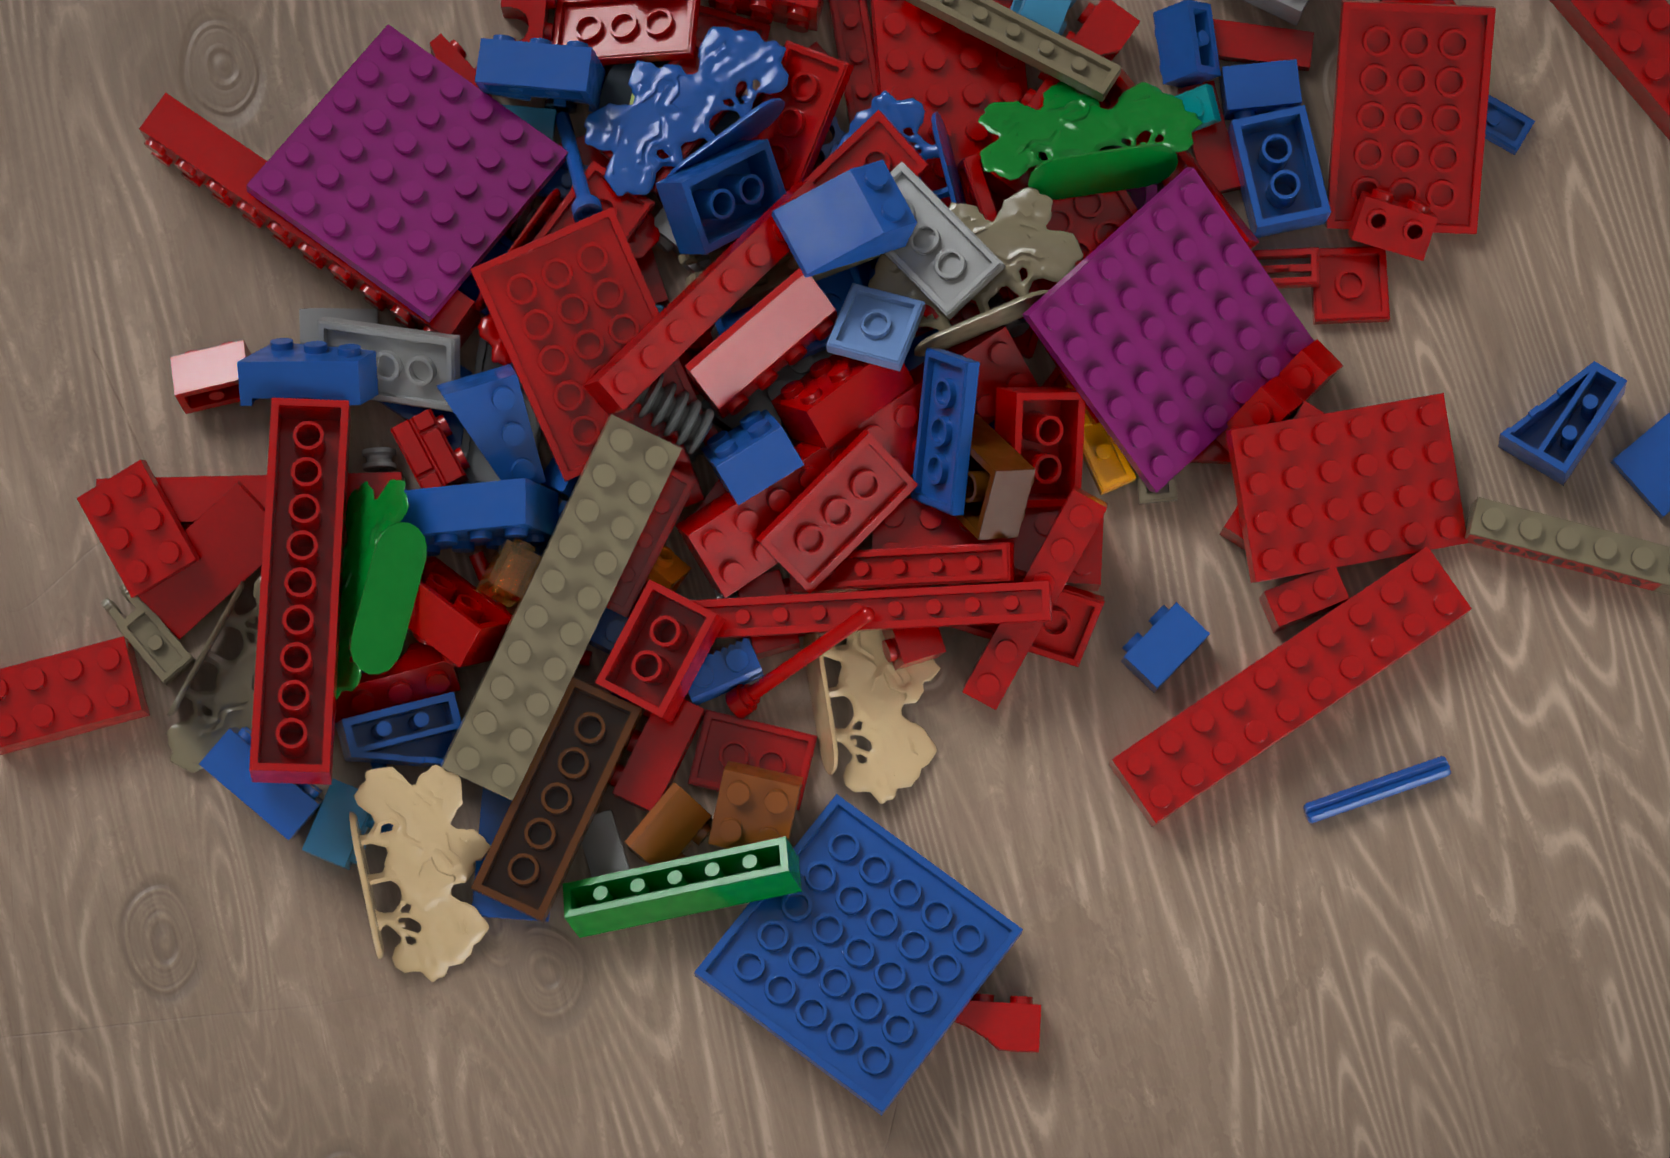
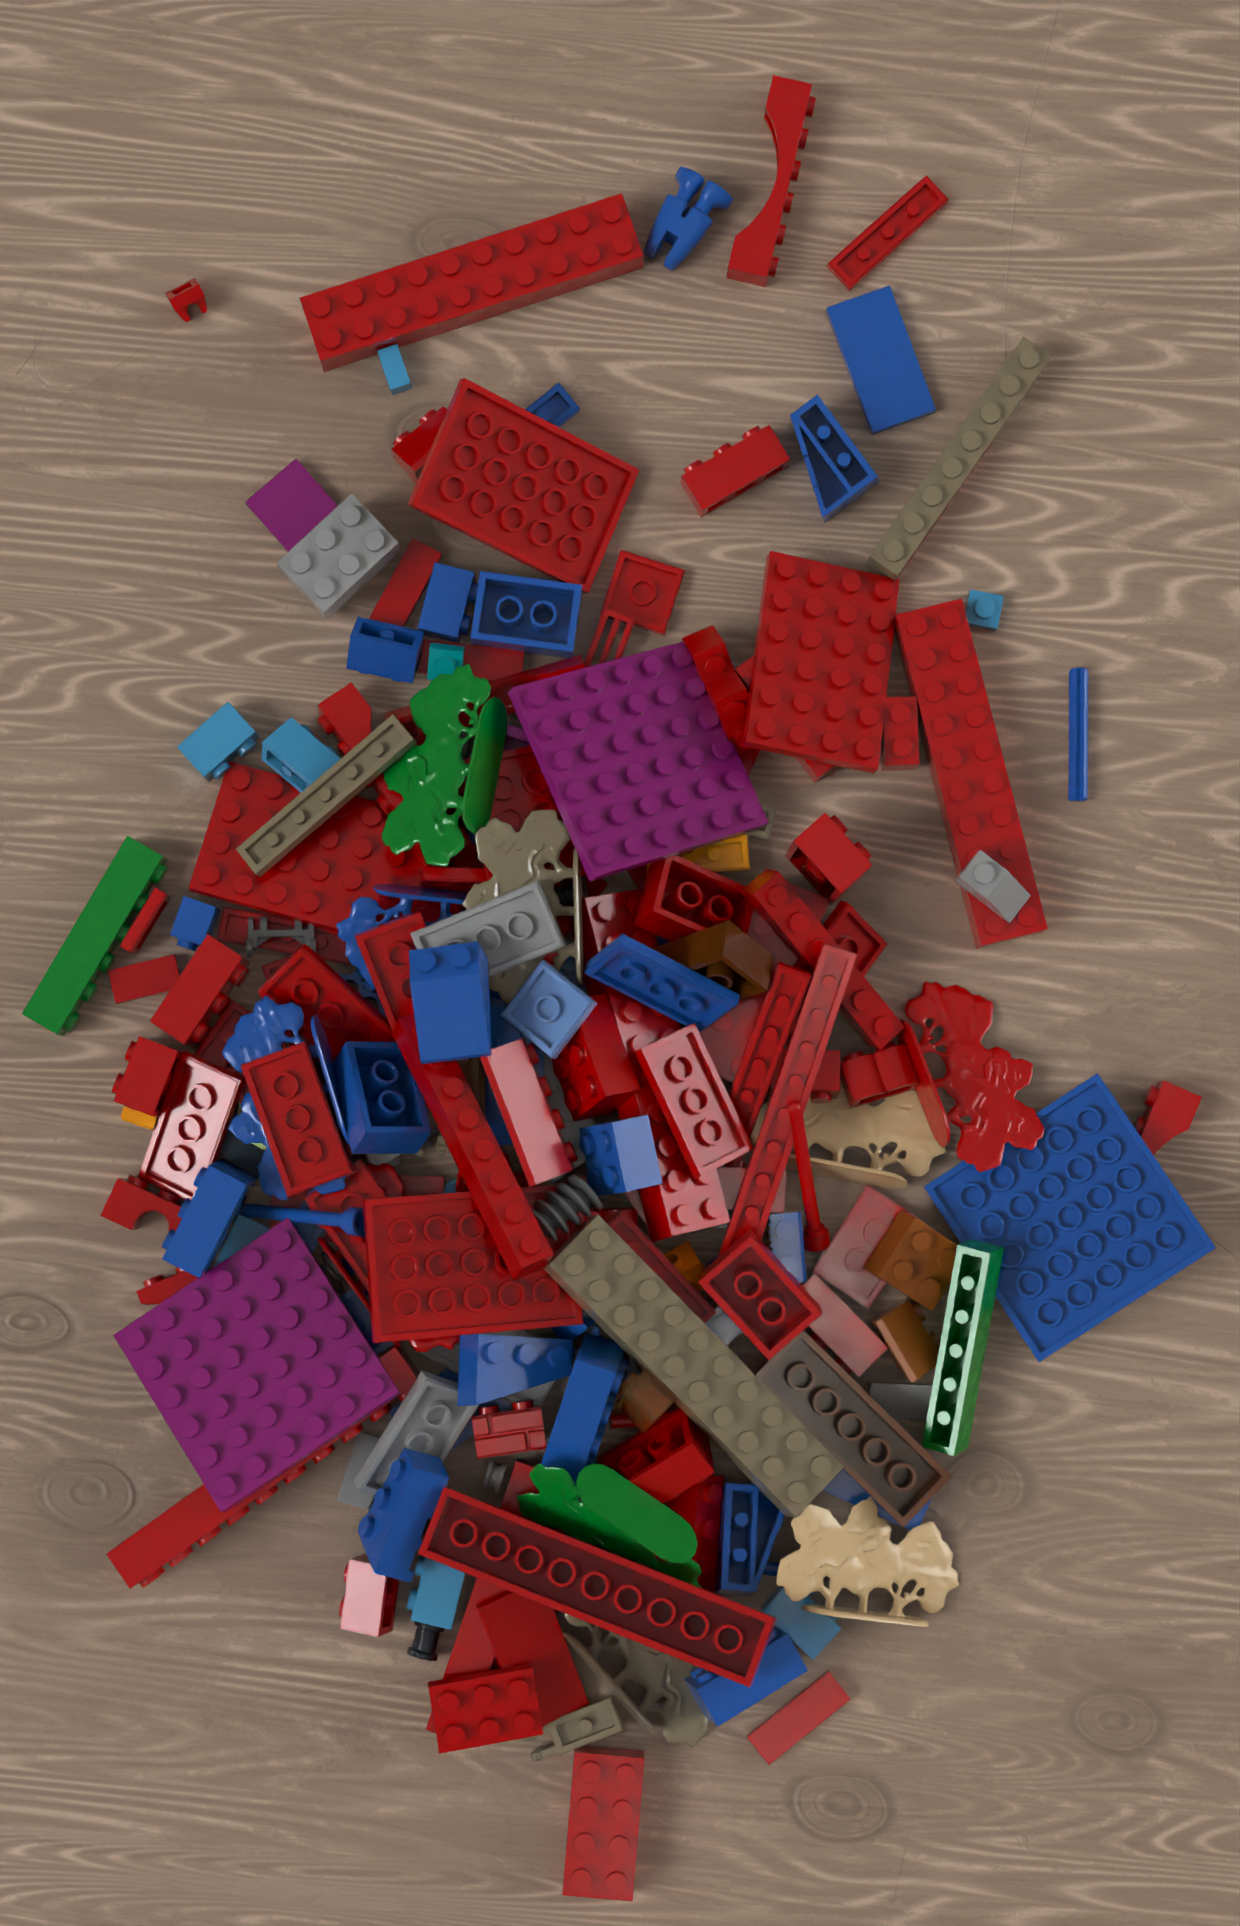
camera: 75 degrees left, 5 degrees up
blue brick [1121,602,1210,693] -> none
red brick [1347,188,1438,261] -> none
none -> red tile [240,1041,355,1197]
none -> dark grey piece [246,917,316,958]
none -> dark azure brick [406,1555,465,1630]
none -> black bush [407,1621,445,1661]
none -> red brick [681,425,790,518]
none -> red tile [747,1670,850,1765]
none -> red brick [785,813,872,906]
none -> red brick [840,1042,919,1108]
none -> red plant [897,981,1044,1172]
none -> light grey slope [954,850,1031,923]
none -> dark azure plate [965,590,1004,631]

